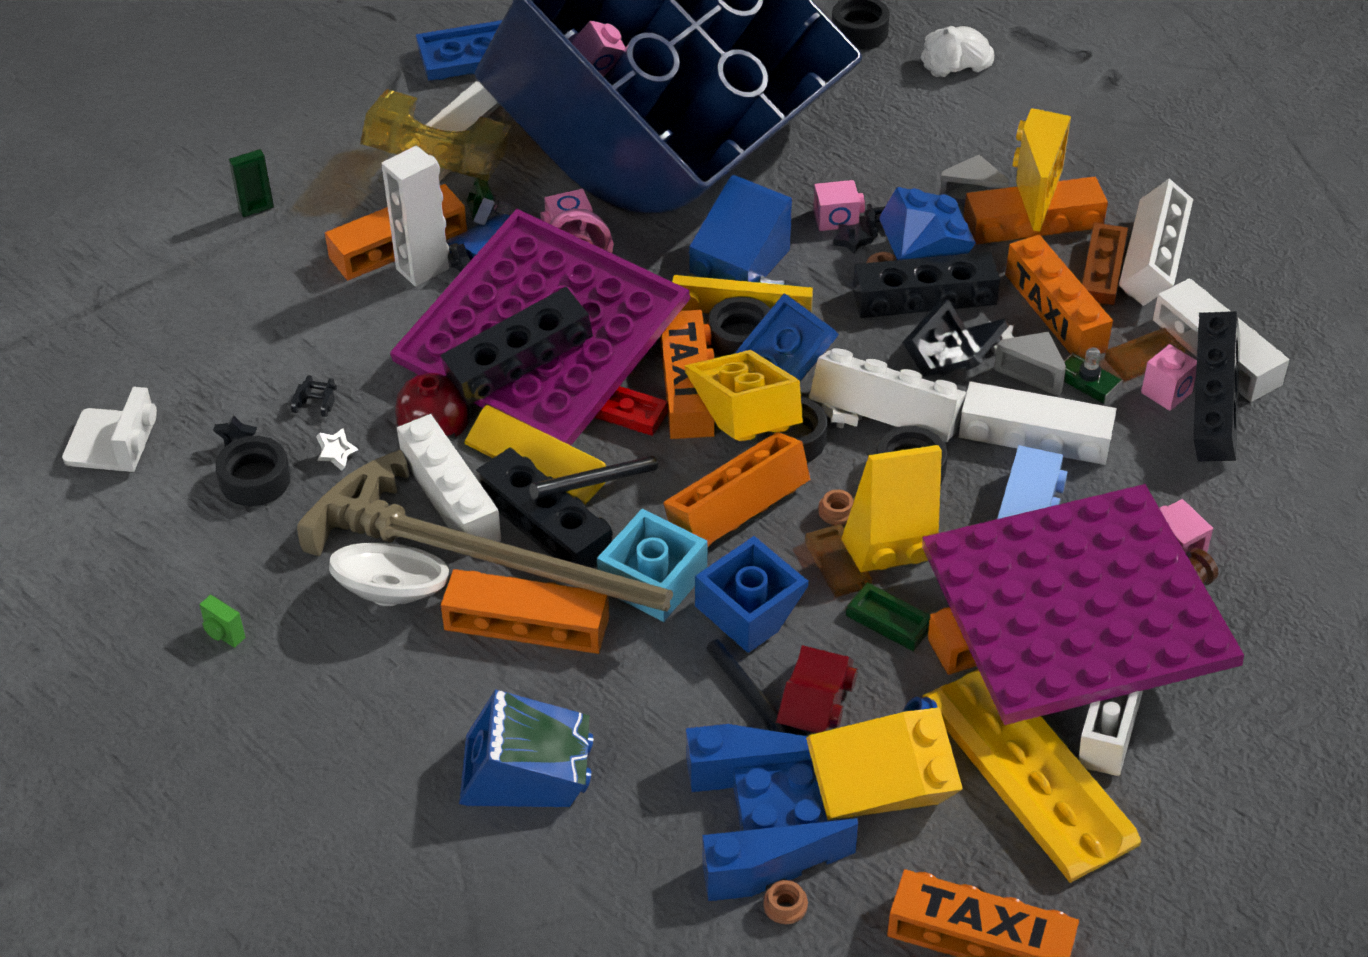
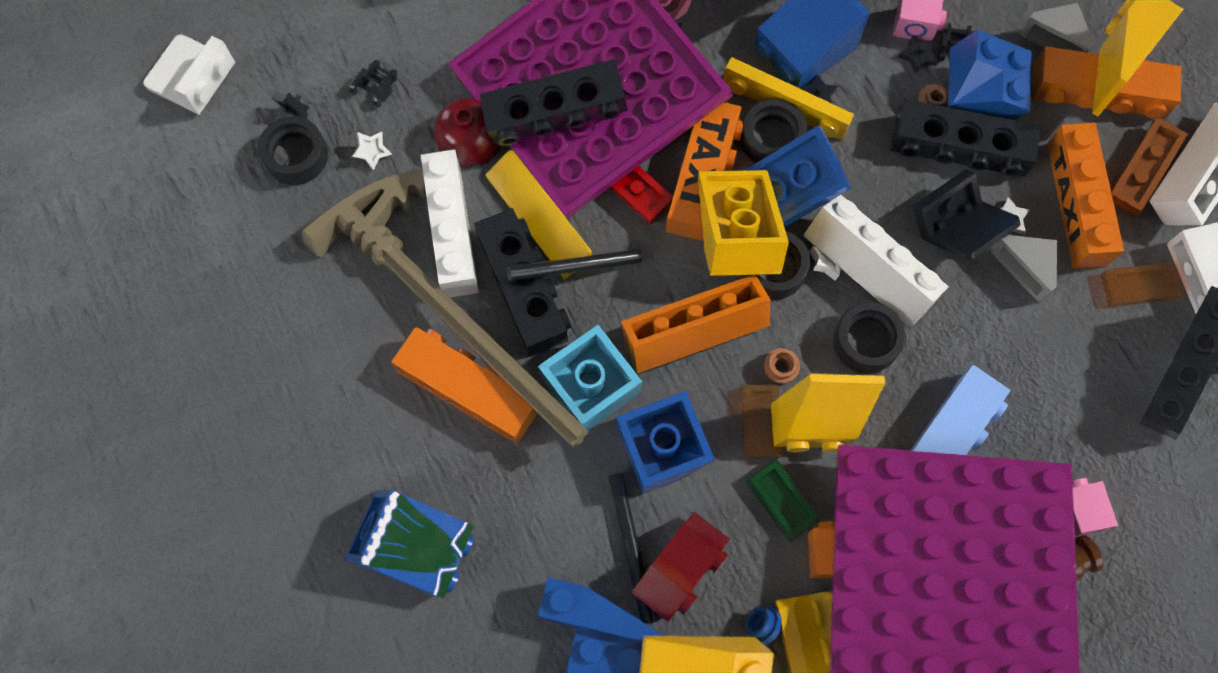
camera: 20 degrees right, 25 degrees up
bright green plate [199,594,246,648] -> none
white dish [329,543,449,606] -> none
white brick [959,382,1117,465] -> none
dark green piece [1064,347,1123,404] -> none
bright pink brick [1141,344,1197,411] -> none

